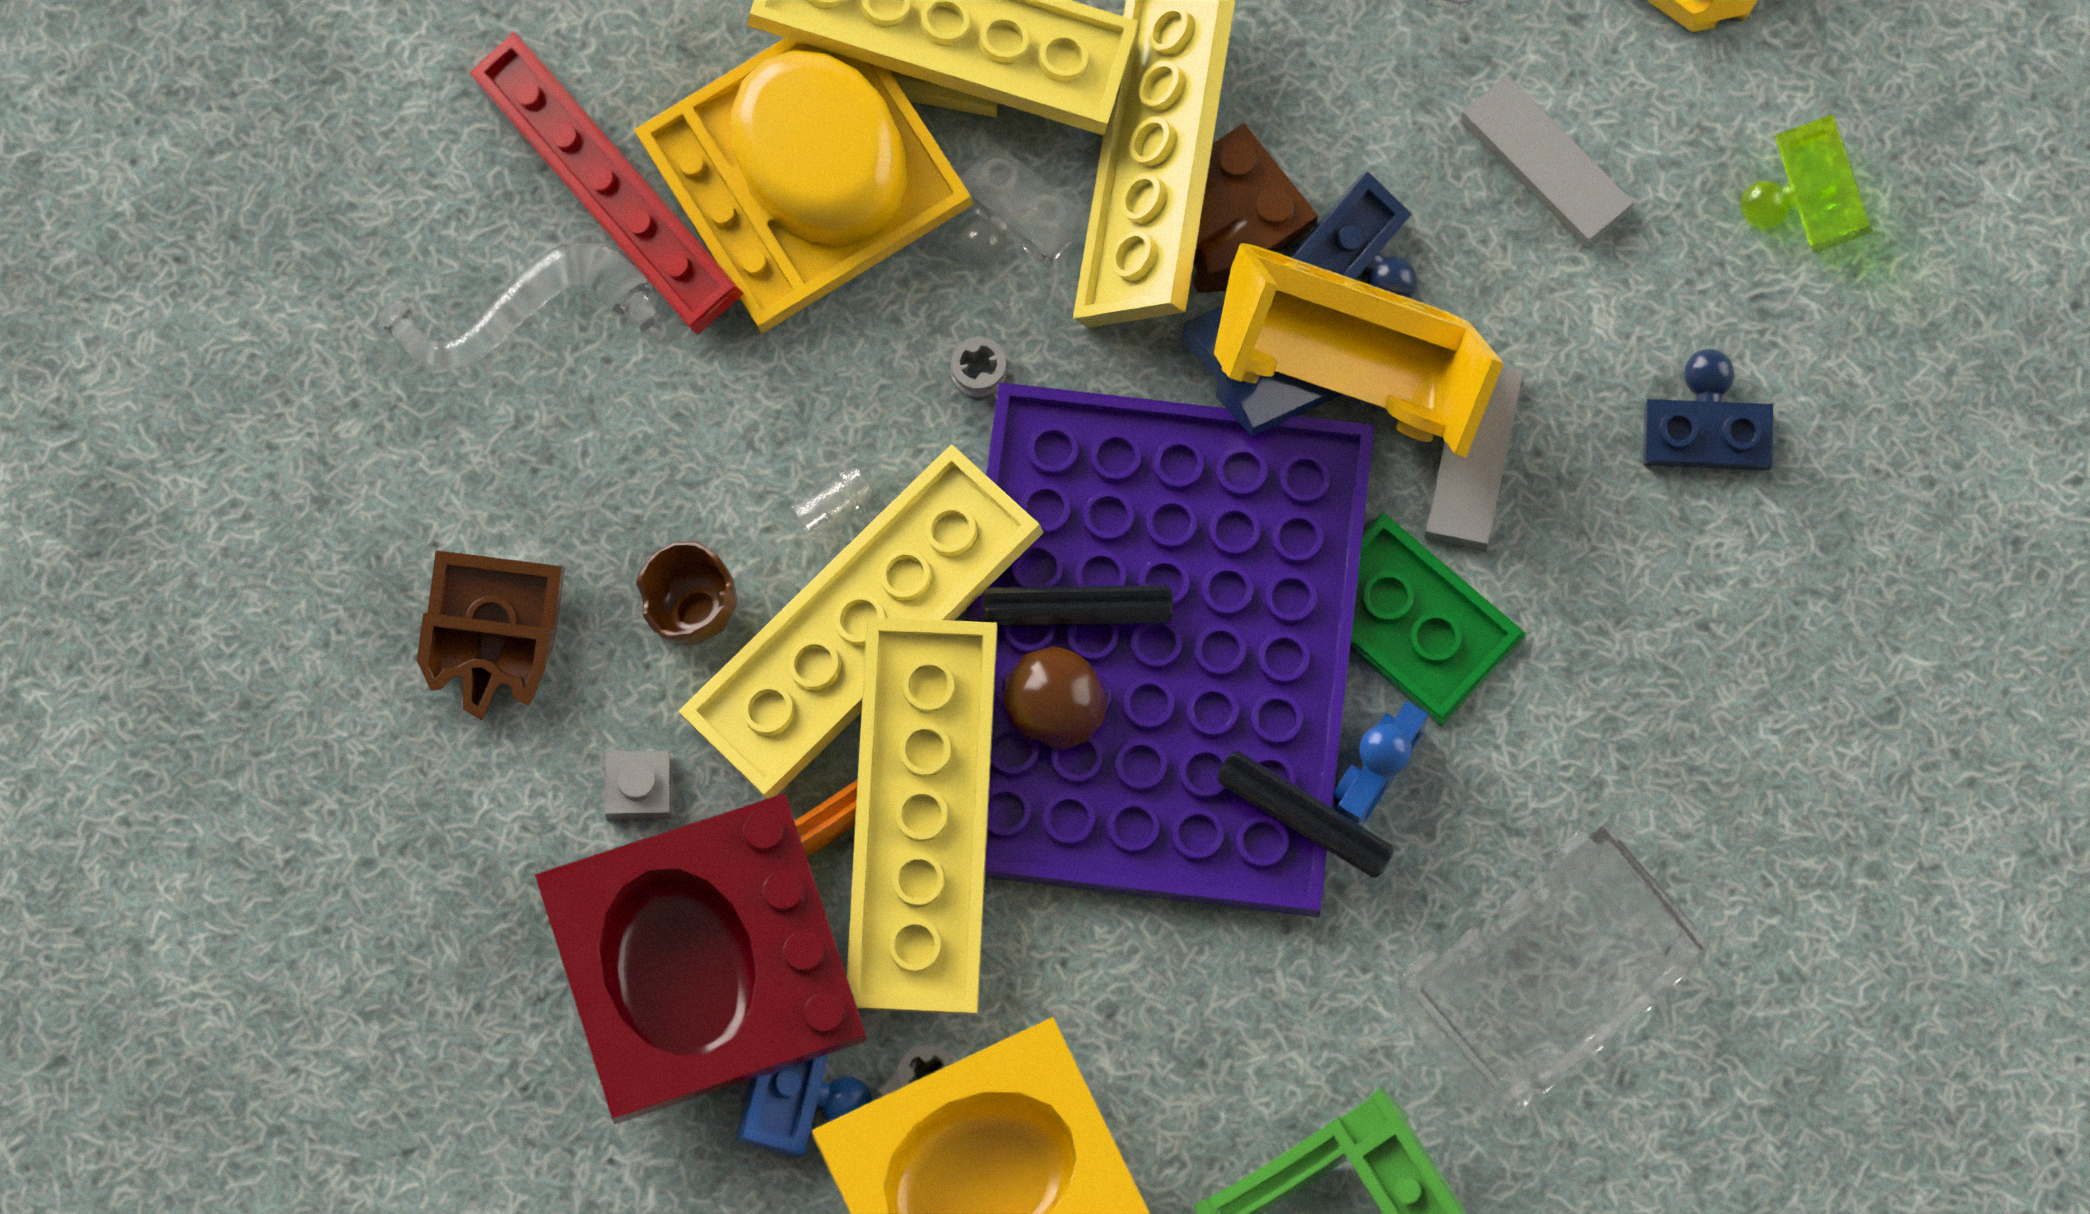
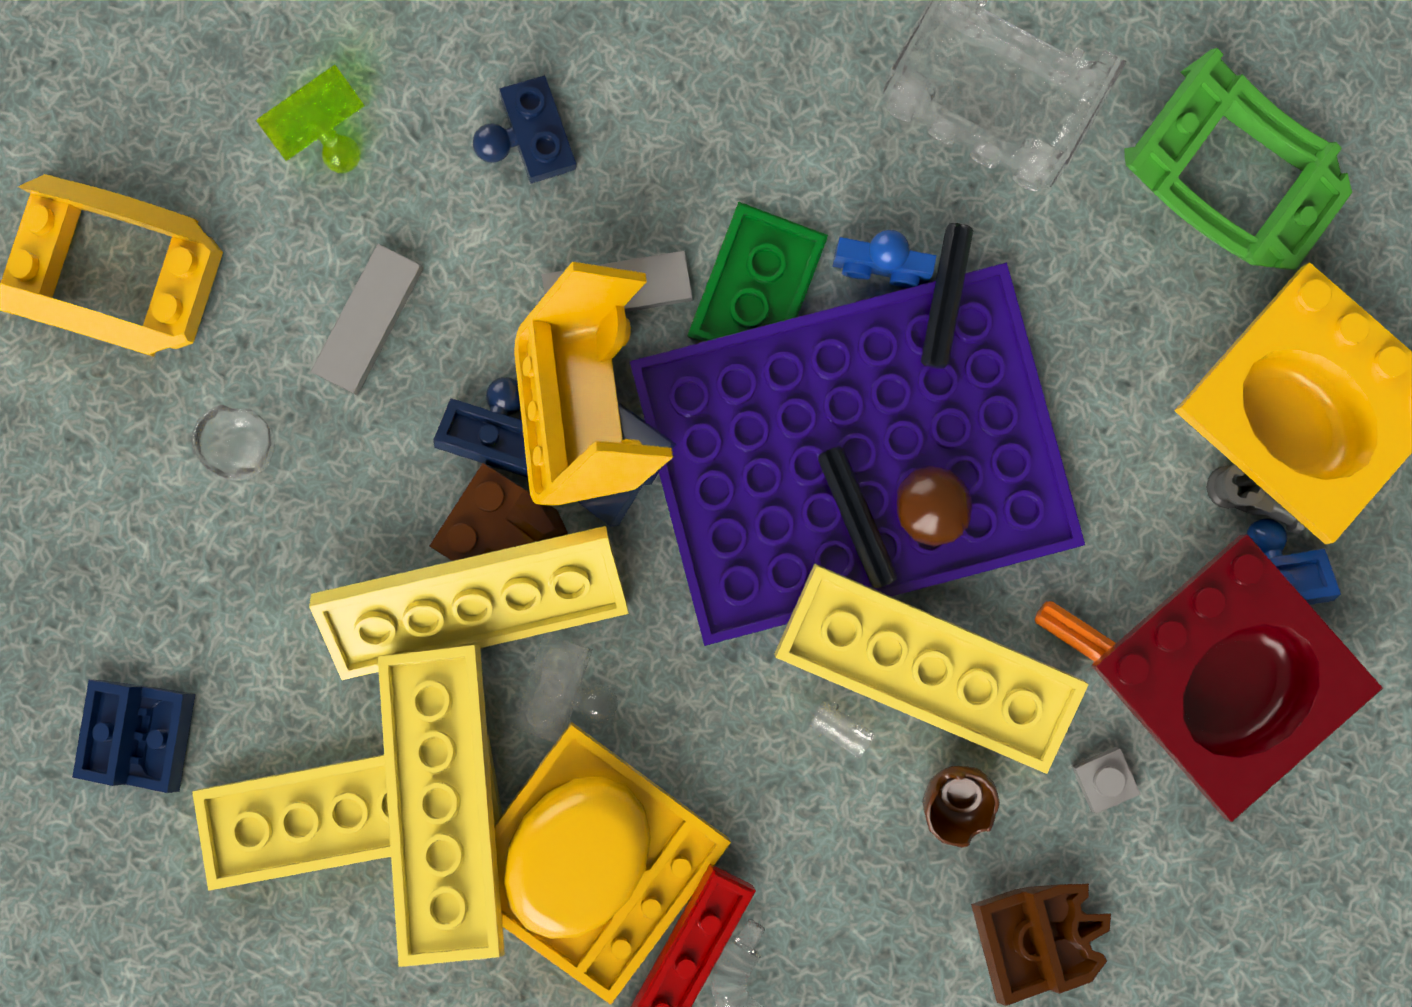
camera: 110 degrees left, 15 degrees up
light yellow plate [847,617,998,1015] -> none
light grey bush [950,336,1007,399] -> none

